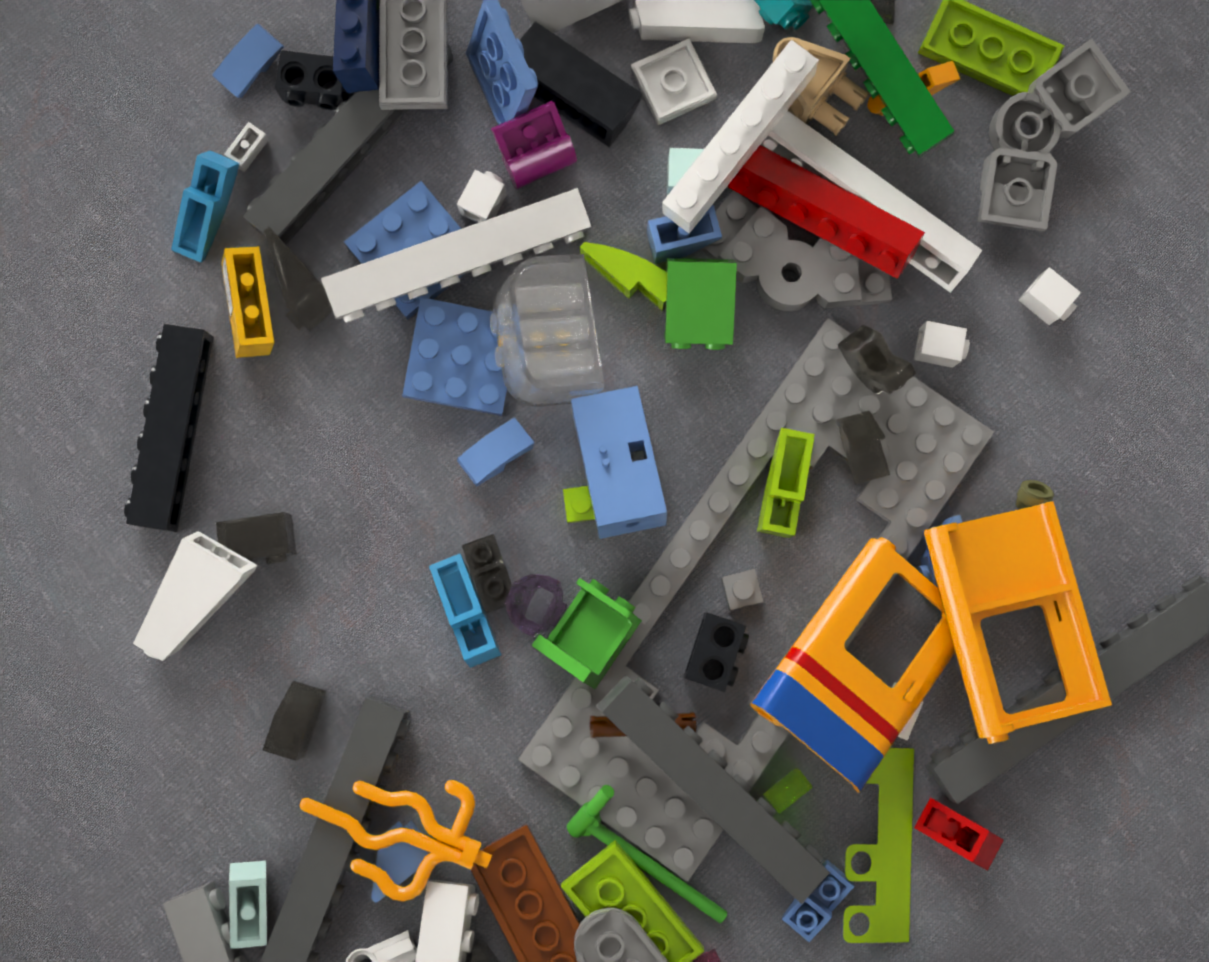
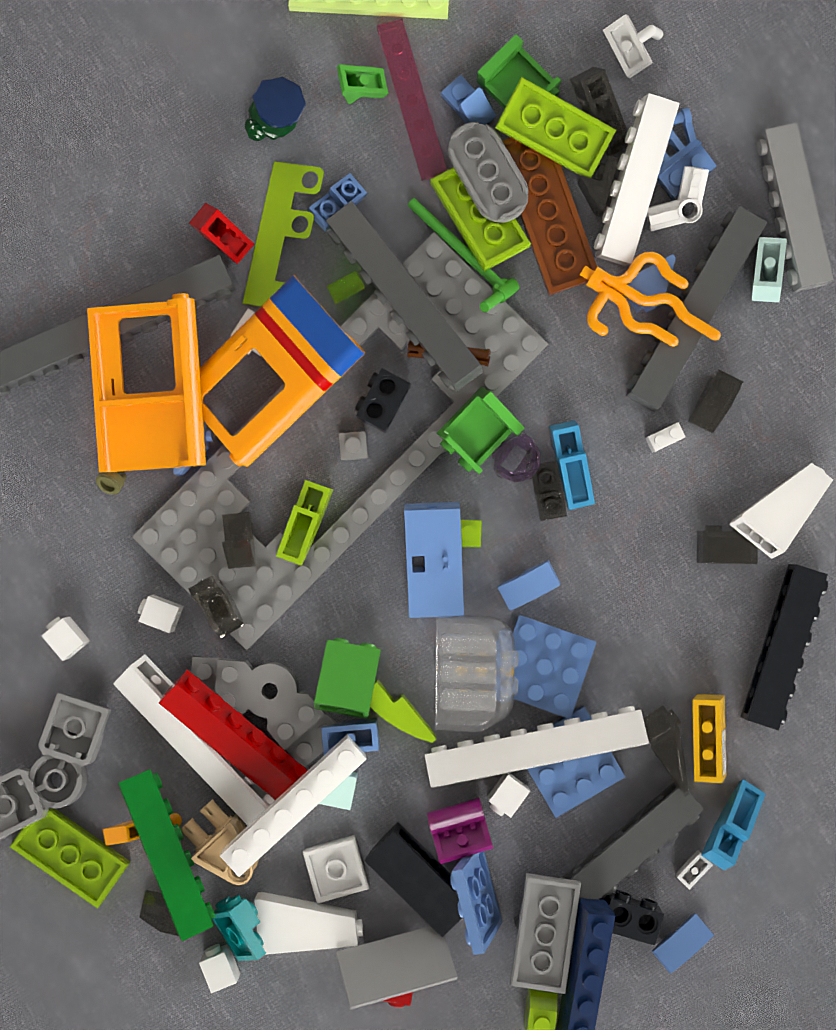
camera: 170 degrees left, 5 degrees up
none -> white piece [645,422,685,453]

